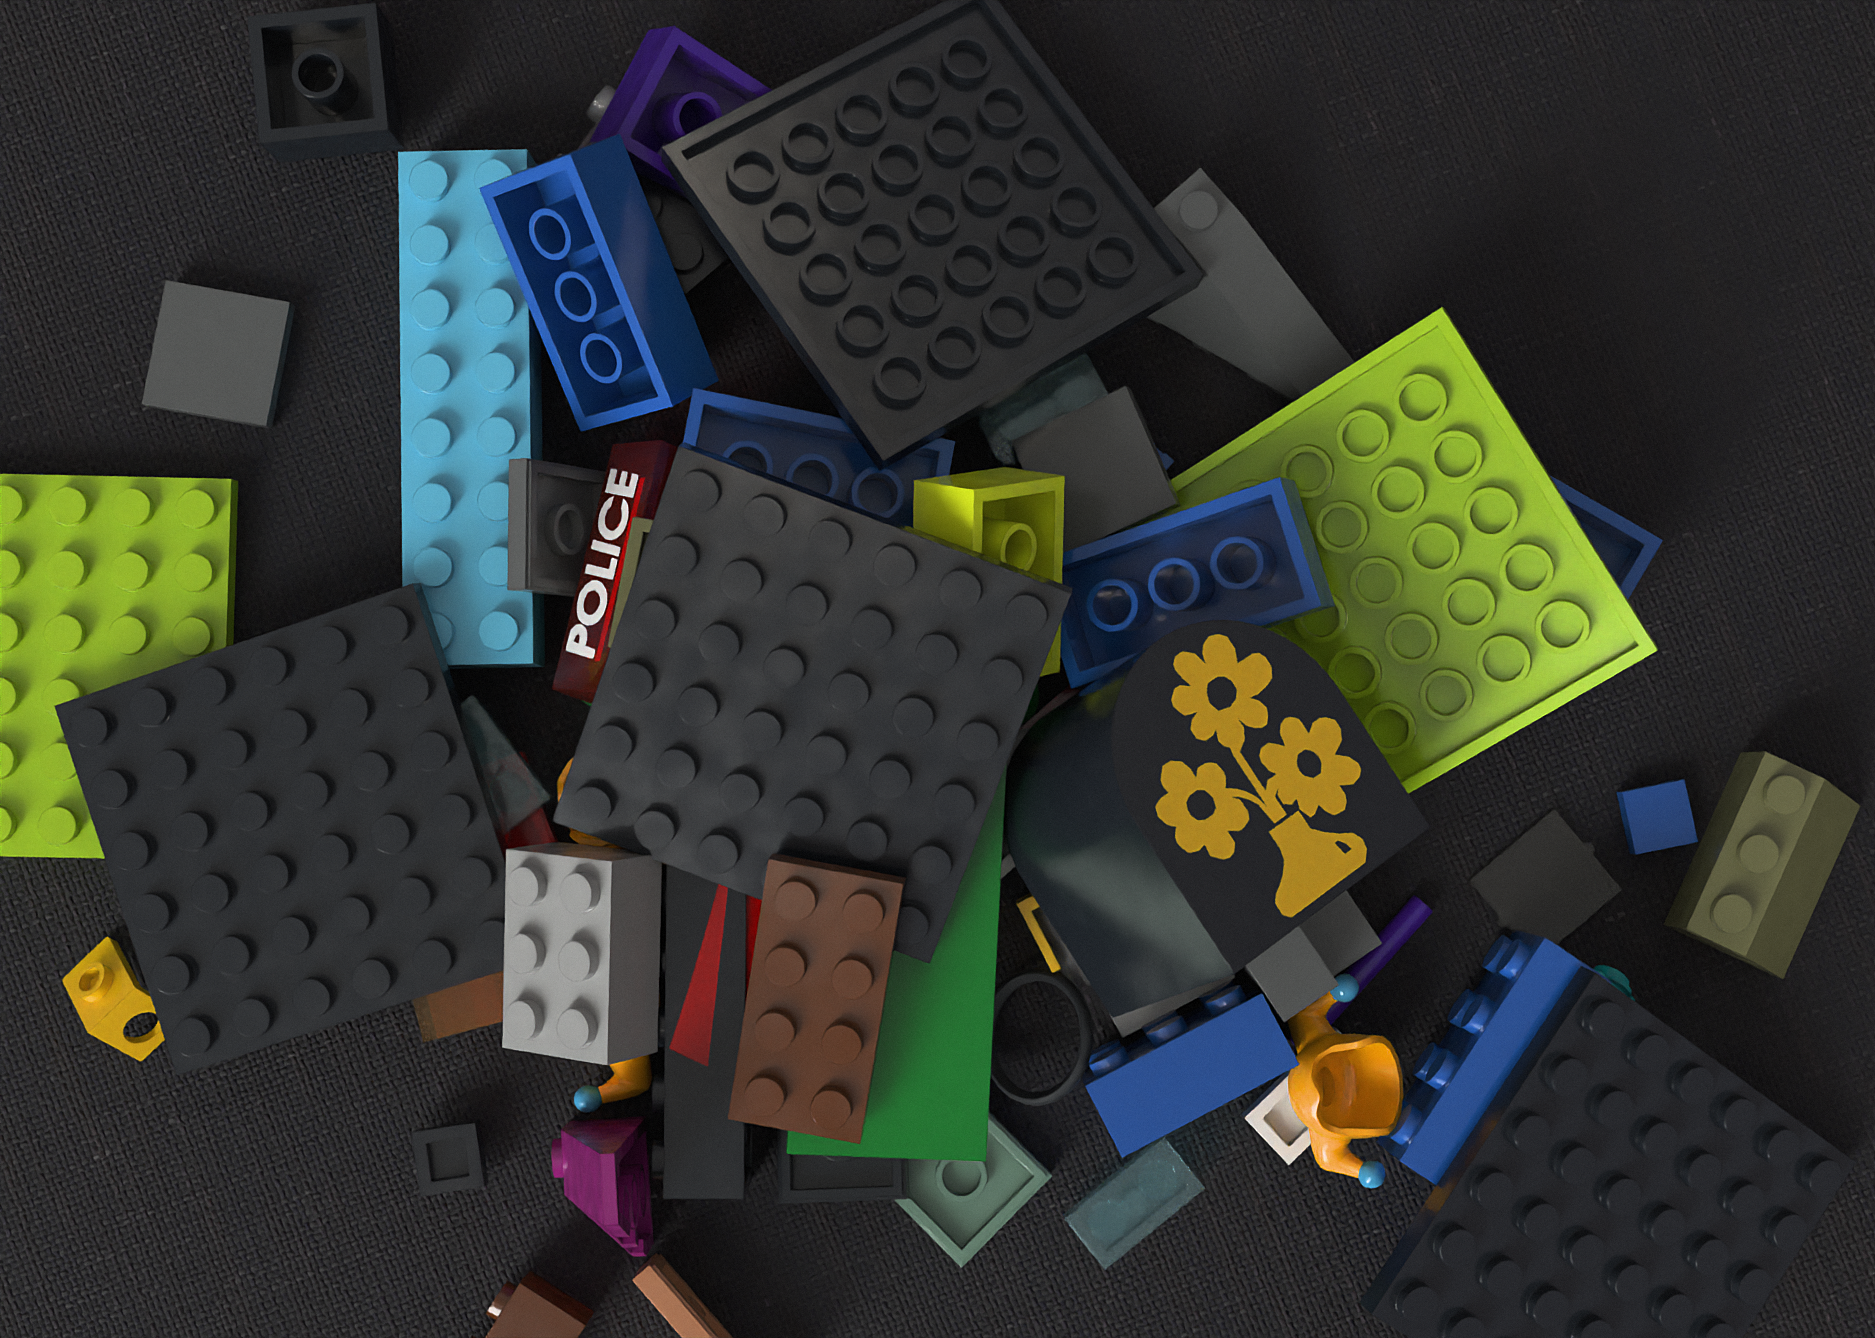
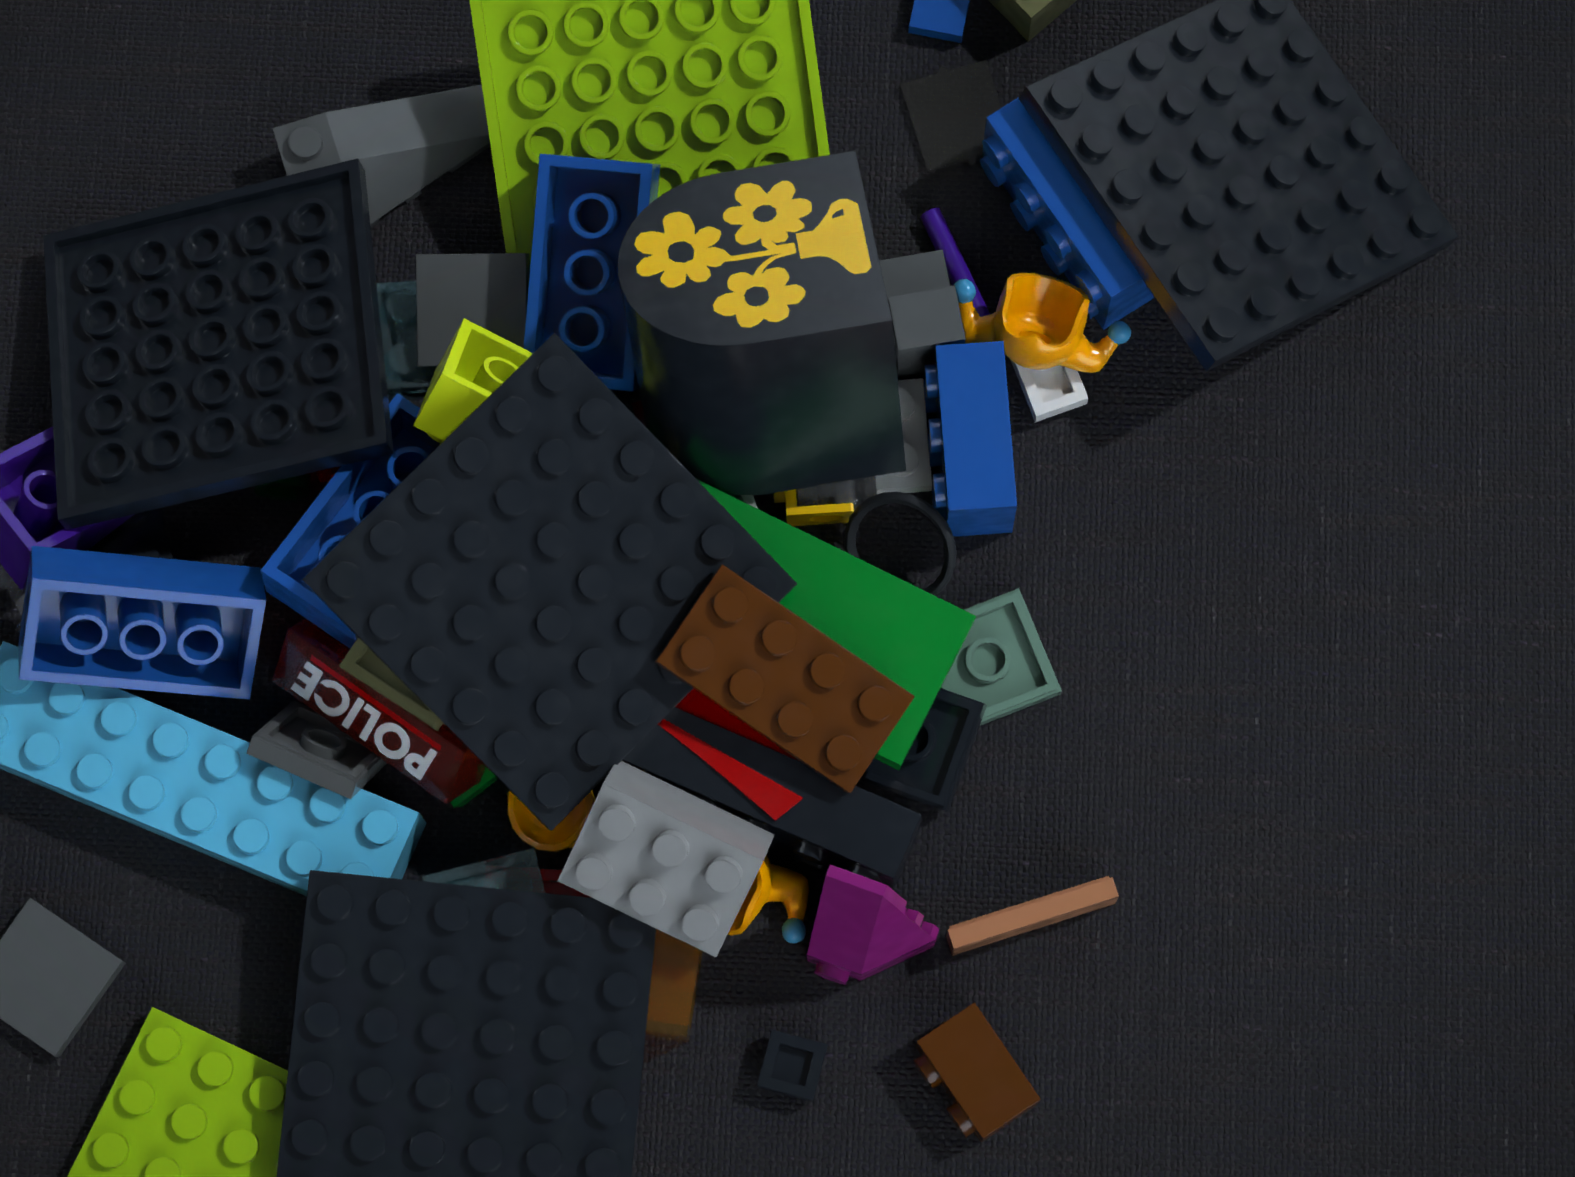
camera: 60 degrees left, 10 degrees down
clear light blue plate [1063,1136,1205,1270] -> none

